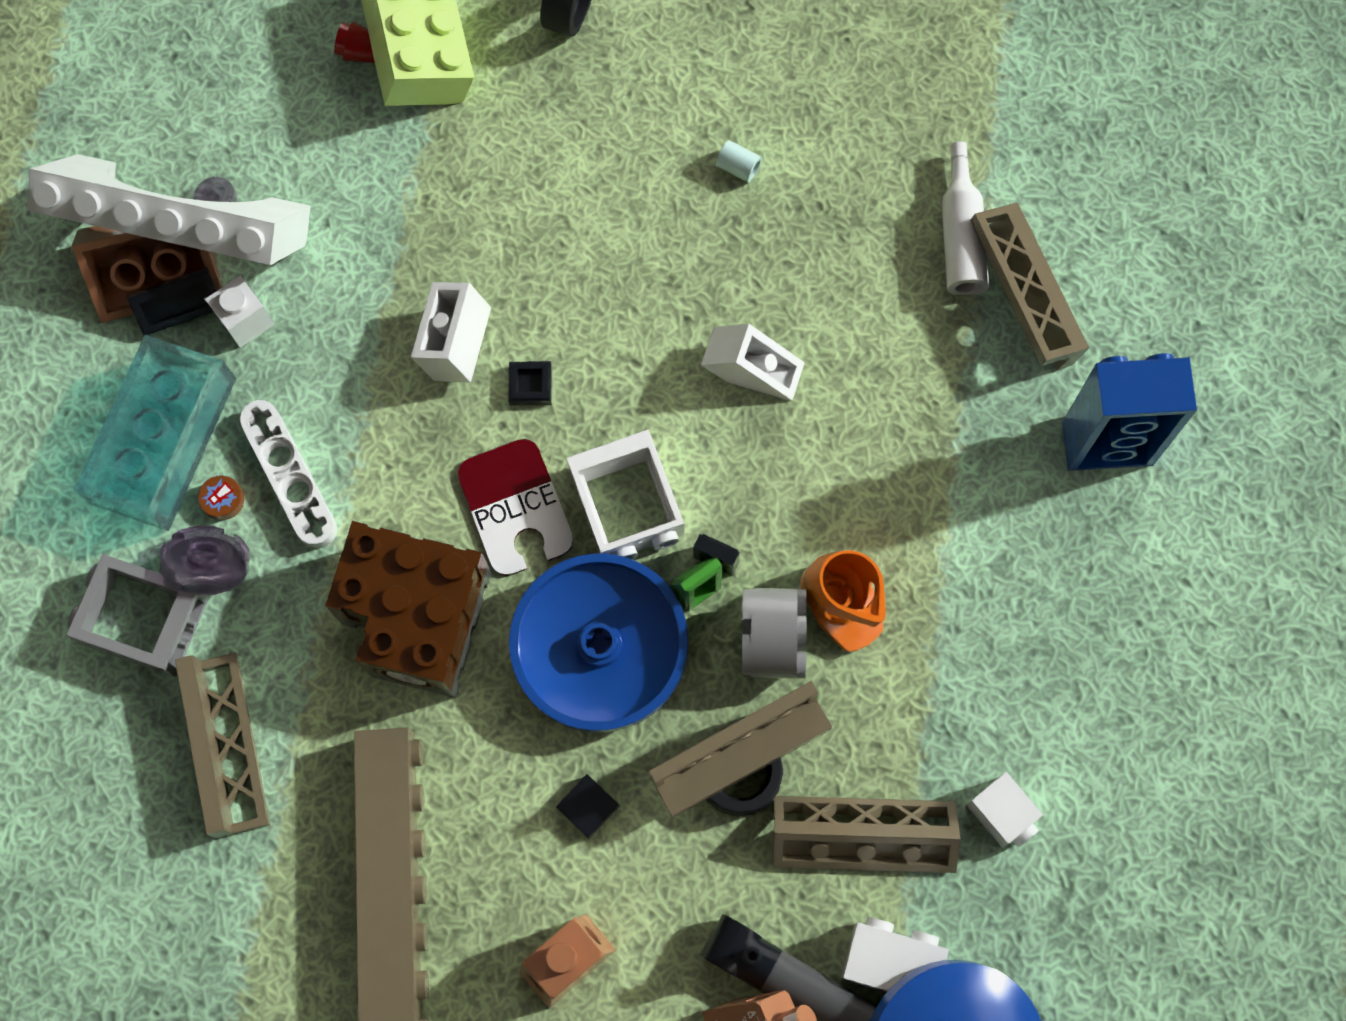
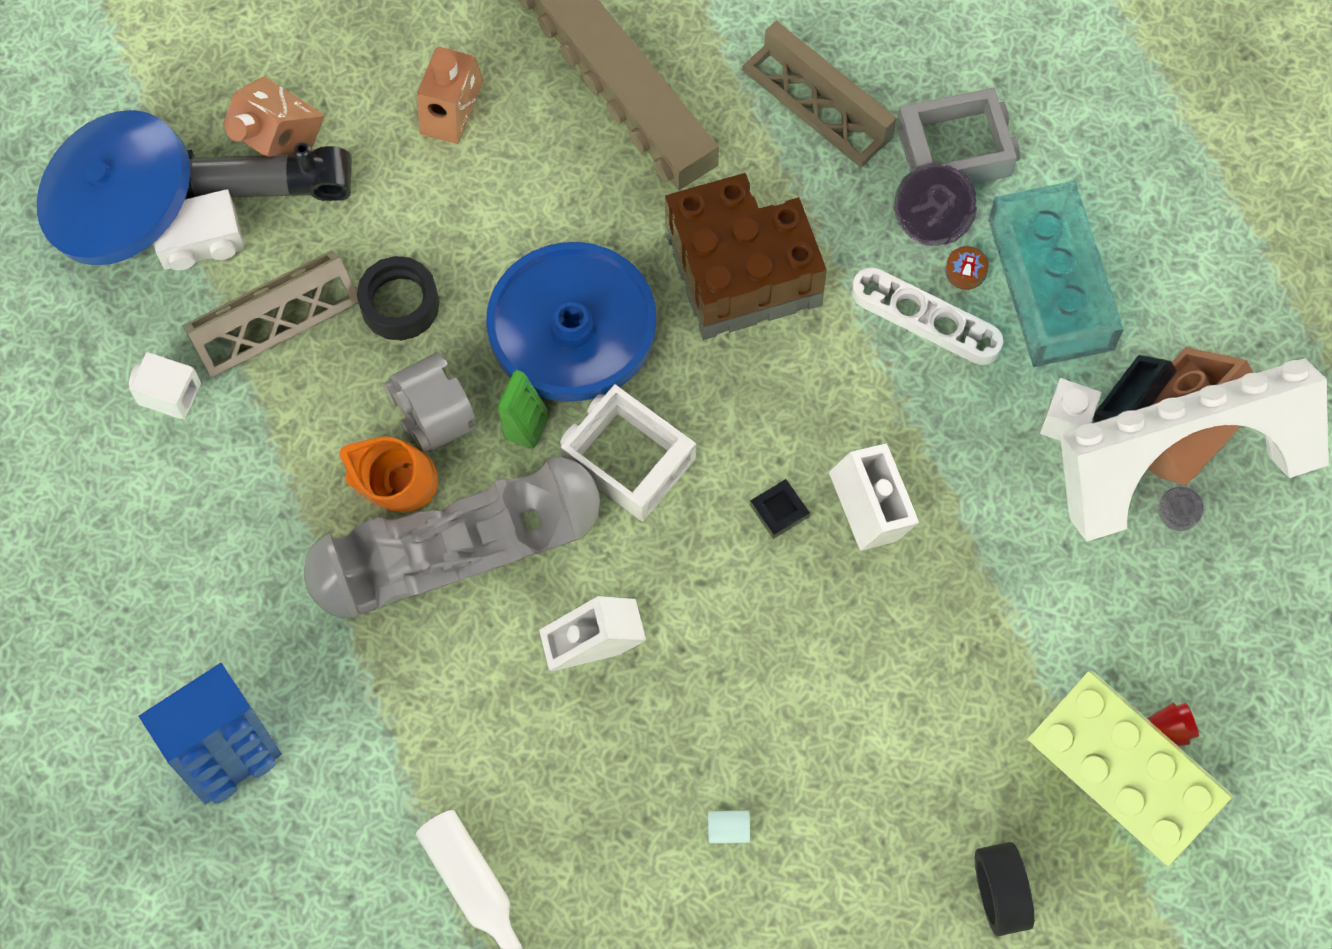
camera: 145 degrees right, 5 degrees down
piece [458,439,573,576] -> none
black tile [556,774,620,839] -> none
dark tan fence [649,681,832,819] -> none
black tile [693,534,740,576] -> none
dark tan fence [970,202,1089,371] -> none
none -> light grey piece [304,456,600,618]

